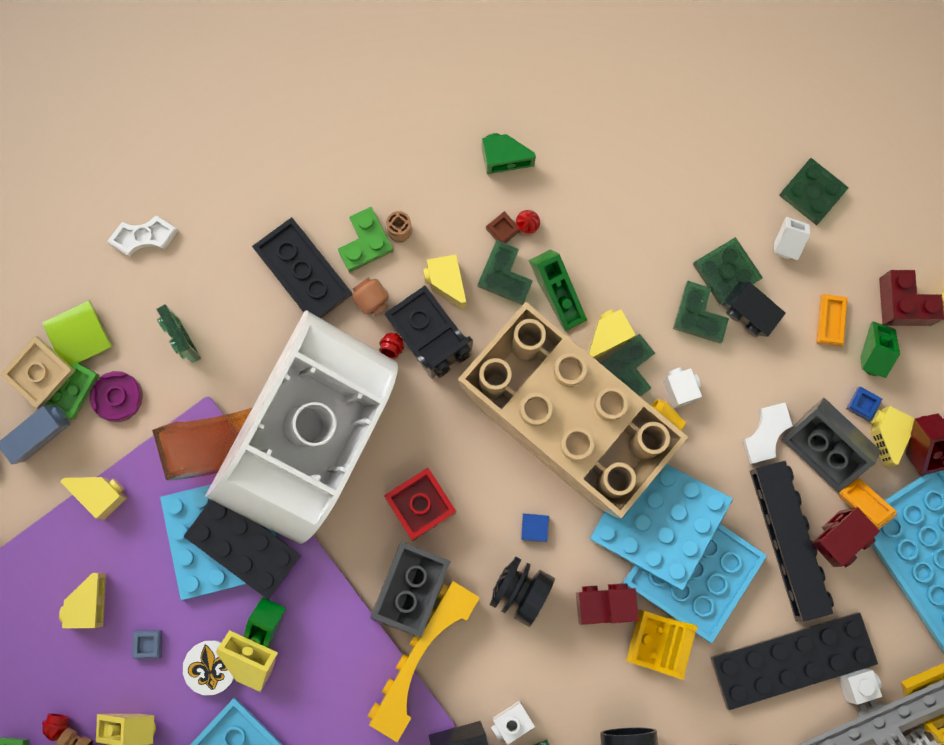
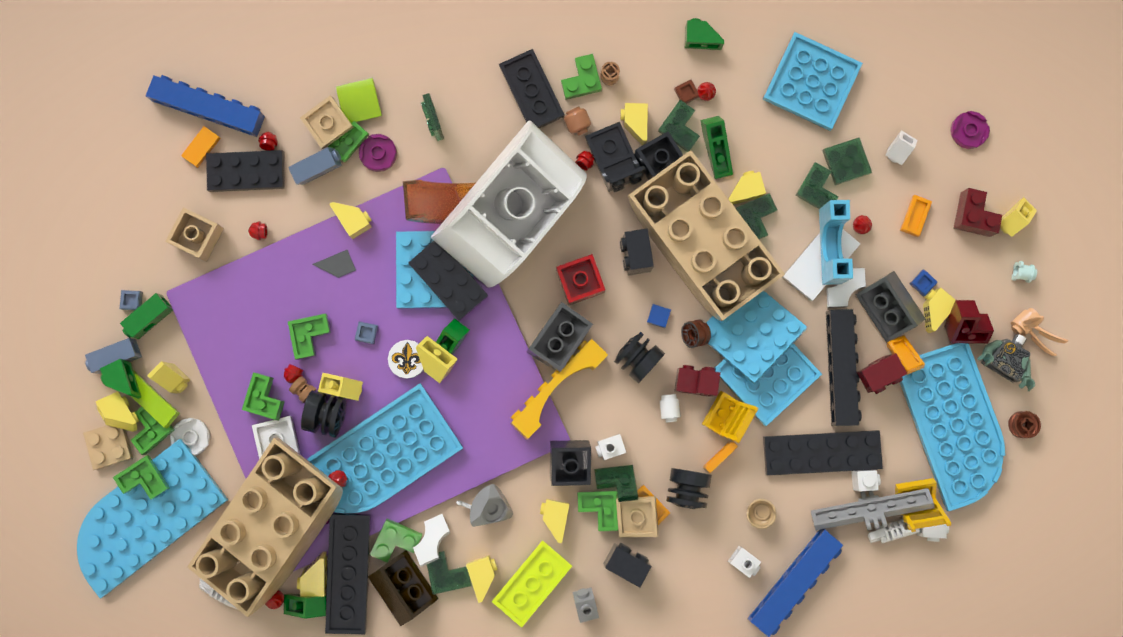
camera: 15 degrees right, 5 degrees up
light yellow slope [59,573,106,628] -> none
white tile [107,215,178,257] -> none
yellow cone [651,399,686,430] -> none
white brick [663,367,702,409] -> none
black brick [722,282,786,337] -> none
clear green plate [779,158,849,225] -> none
green slope [860,321,900,378] -> none
none -> bright green plate [288,313,331,360]
none -> dark grey sticker [312,250,356,278]
none -> black brick [620,228,654,276]
none -> black brick [634,131,683,180]
none -> white brick [660,394,681,423]
none -> copper wheel [681,319,711,348]
none -> light orange tile [703,441,738,473]
none -> medium azure plate [762,32,863,131]
none -> white tile [782,229,861,301]
none -> medium azure arch [819,200,853,285]
none -> red plate [853,215,872,234]
none -> magenta tile [950,111,990,149]

